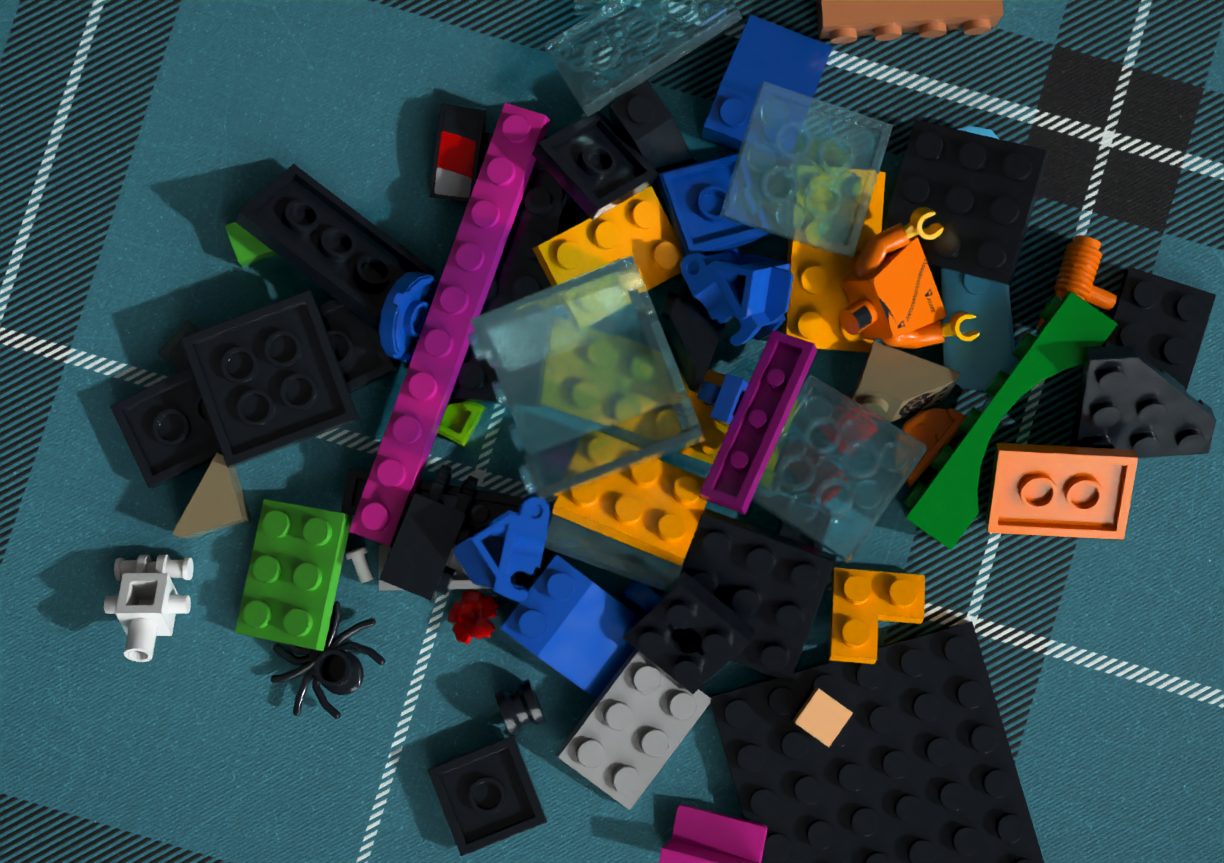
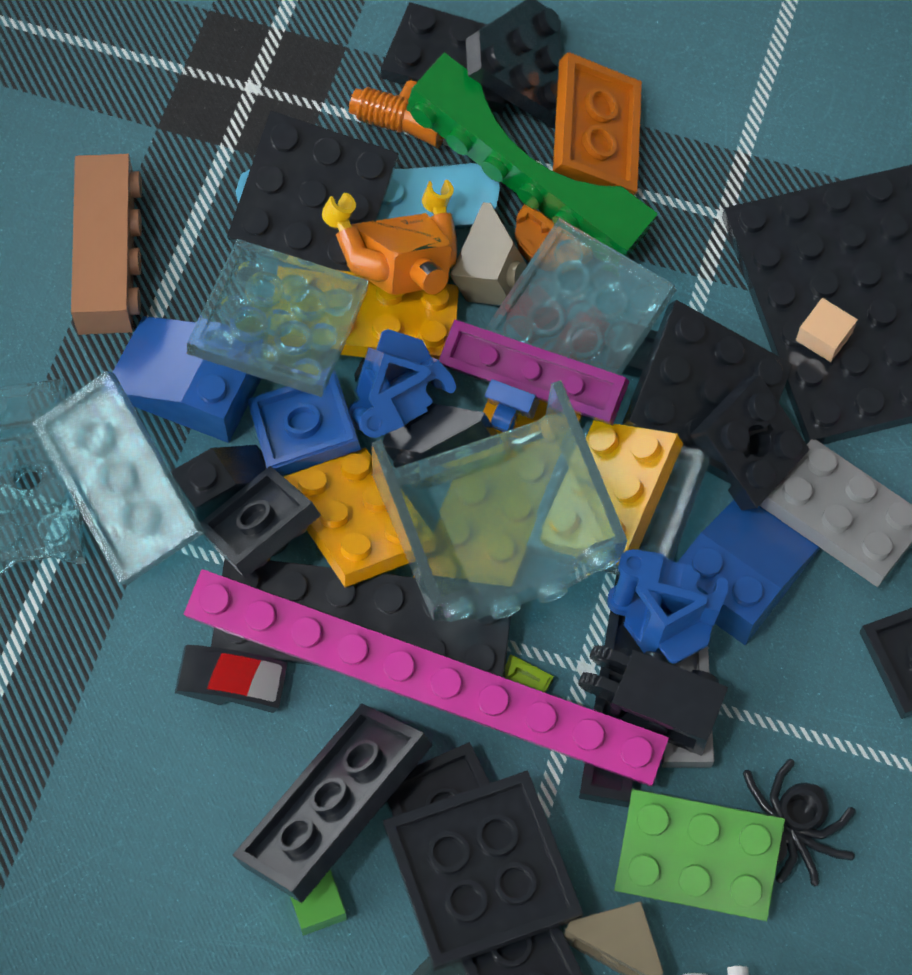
camera: 90 degrees left, 20 degrees down
white piece [345,546,373,584] -> none
blue tile [379,271,439,363] -> none
red plant [447,589,500,644] -> none
black wheel [495,679,546,735] -> none
blue tile [621,572,666,615] -> none
light orange plate [829,568,925,664] -> none

